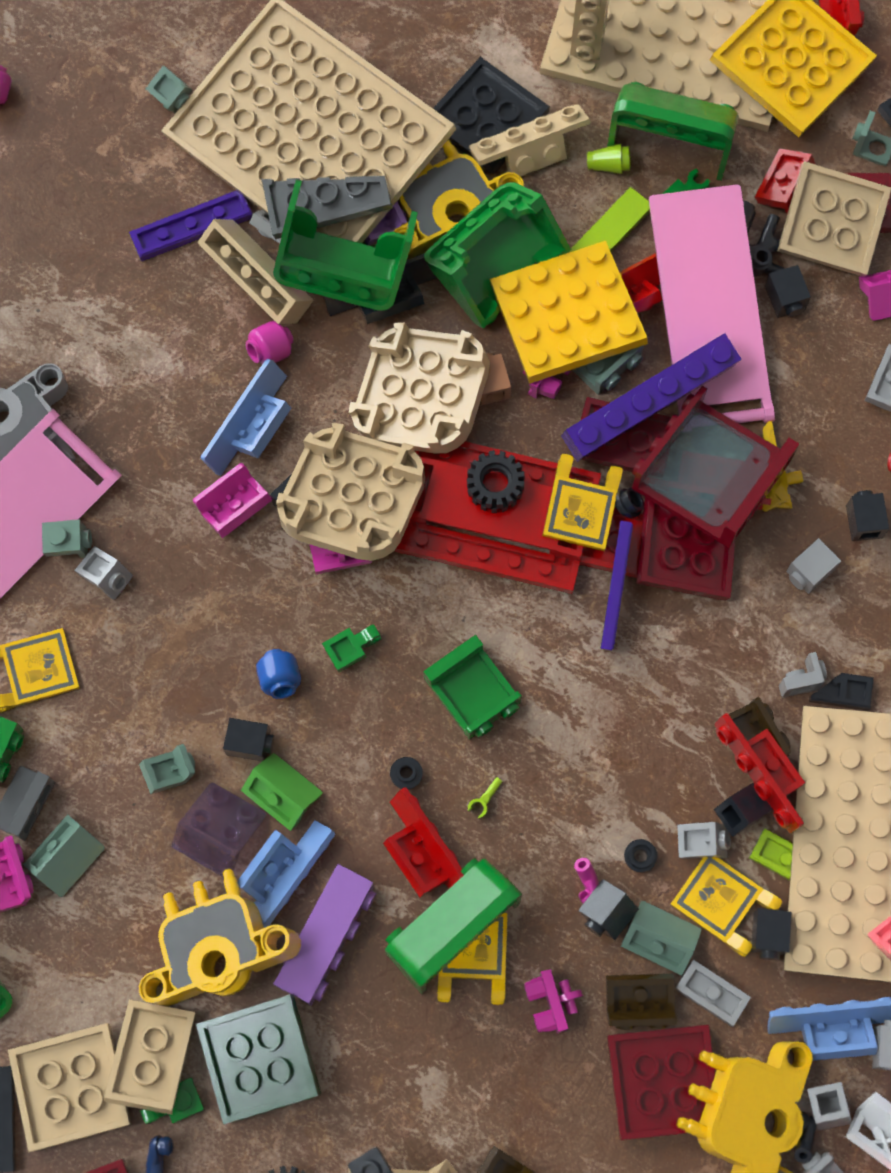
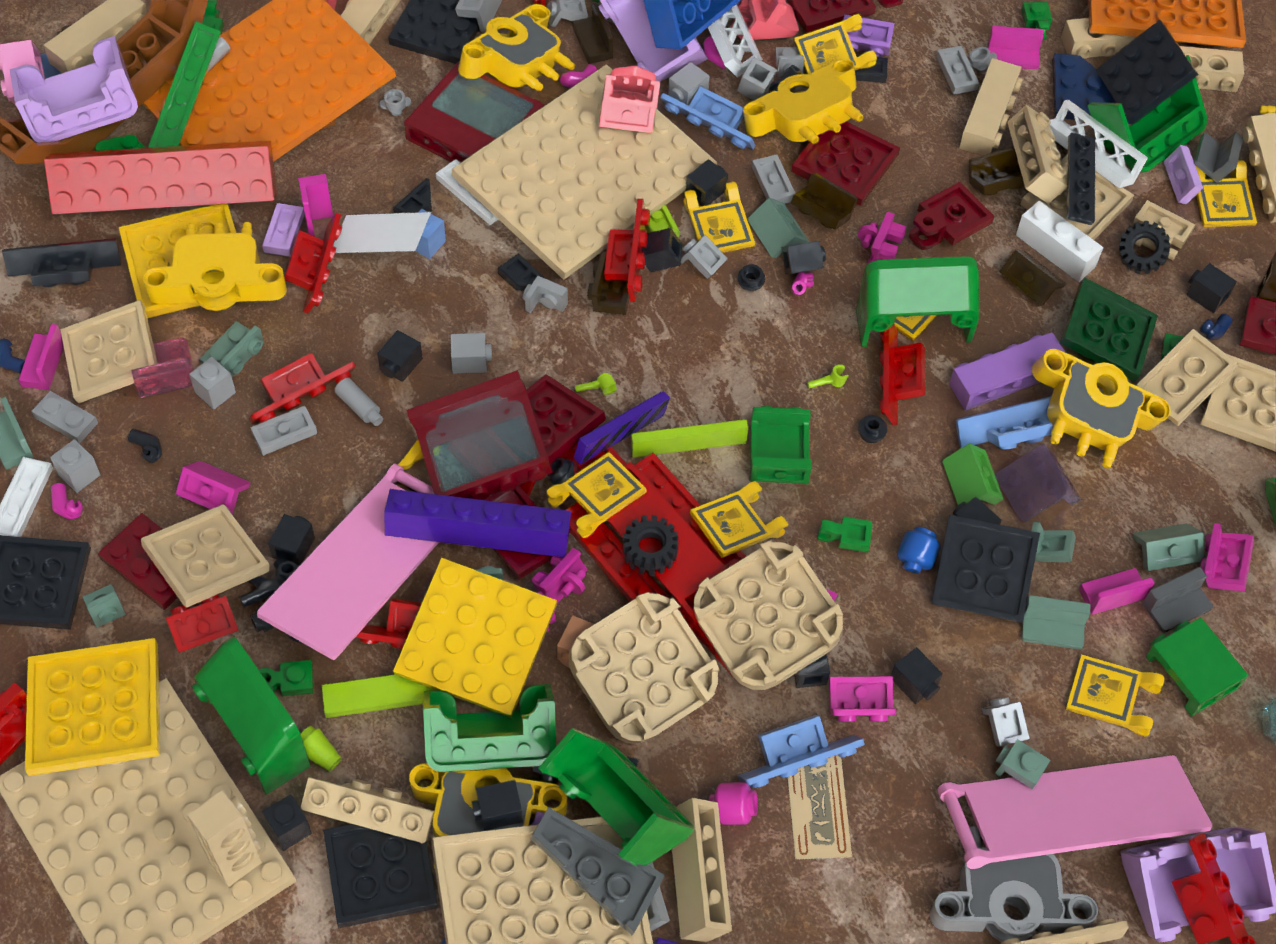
camera: 145 degrees left, 15 degrees down
none -> black brick [262,794,312,851]
none -> light grey cylinder [335,378,383,426]
none -> black brick [471,780,523,831]
none -> dark pink hips [532,548,587,603]
none -> lime hand [575,373,617,395]
none -> lime tile [631,419,748,458]
none -> yellow flag [690,481,789,558]
none -> tan sticker [788,755,852,859]
none -> black brick [891,647,943,704]
none -> dark red plate [909,182,995,250]
none -> black plate [931,515,1040,623]
none -> dark brown panel [999,250,1067,305]
none -> white brick [1016,201,1103,282]
none -> sand green panel [1022,595,1090,650]
none -> dark pink panel [1079,568,1154,615]

